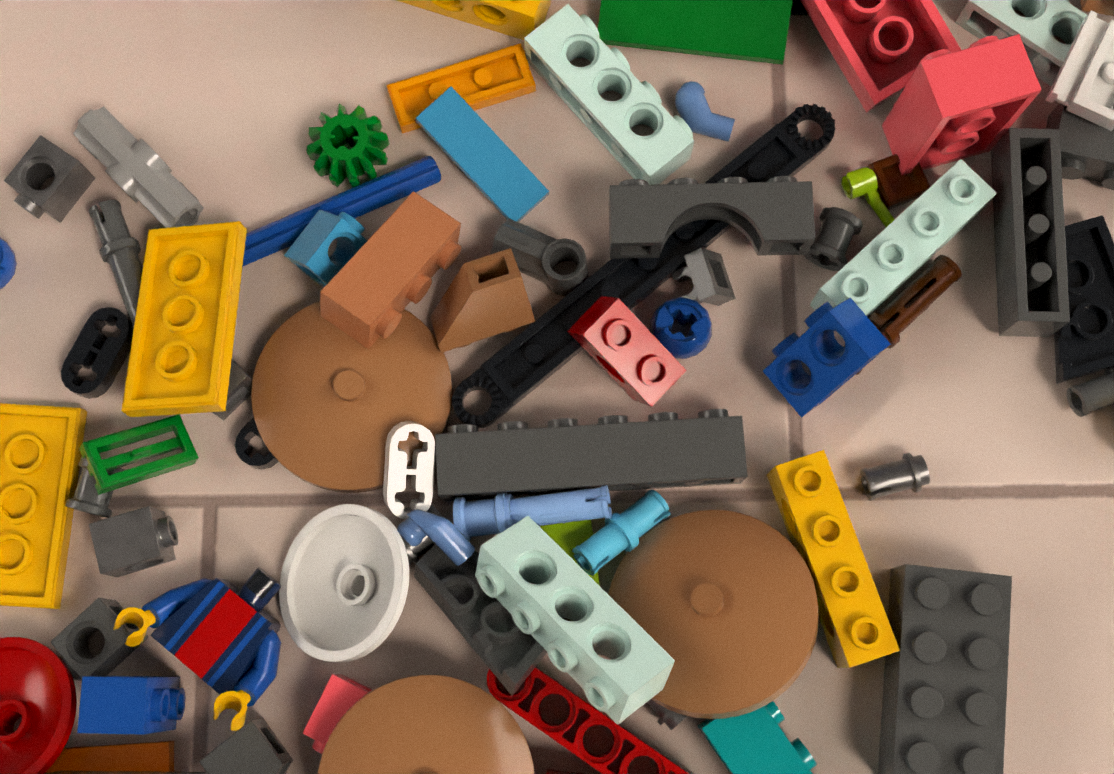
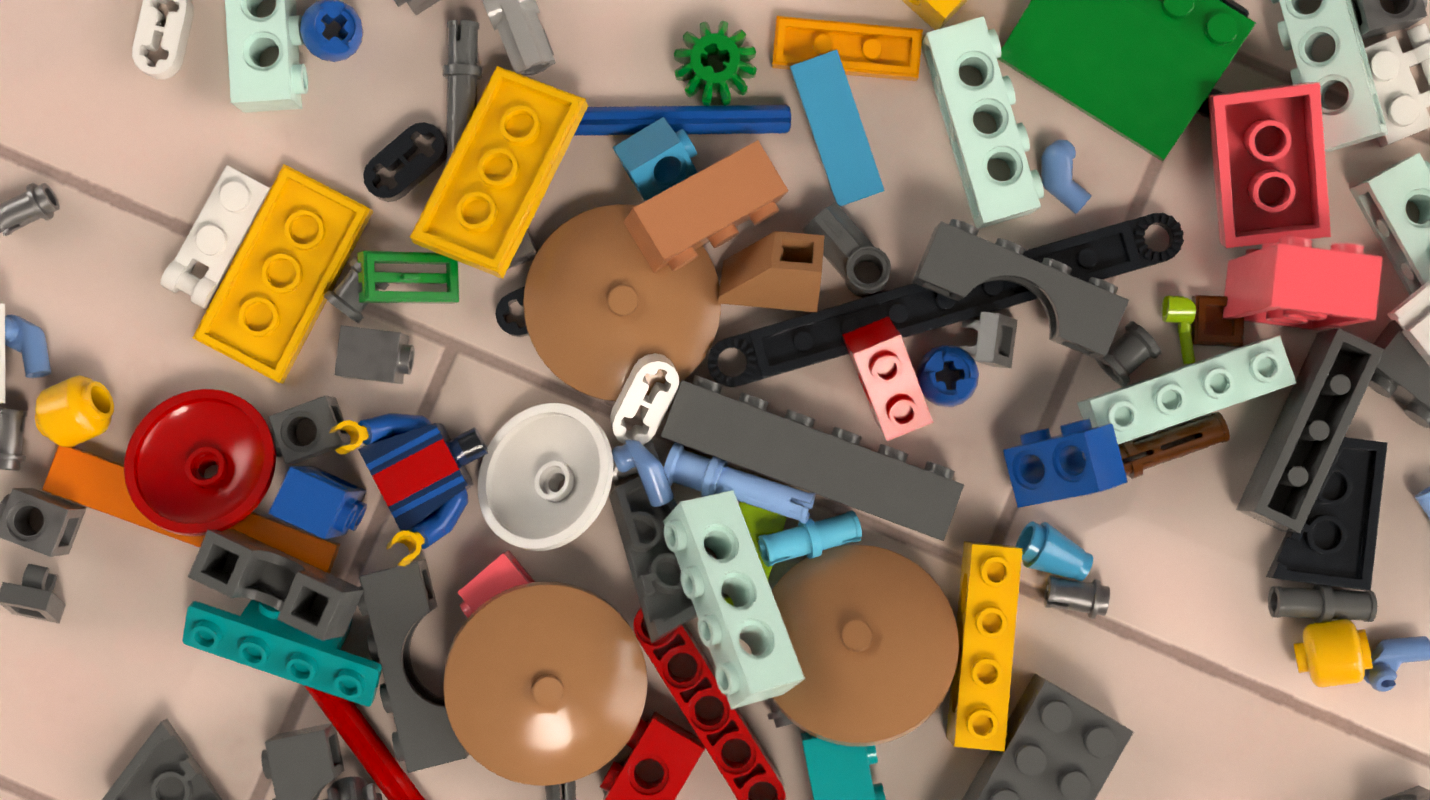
camera: 20 degrees right, 10 degrees up
none -> dark azure cone [1016,521,1093,581]

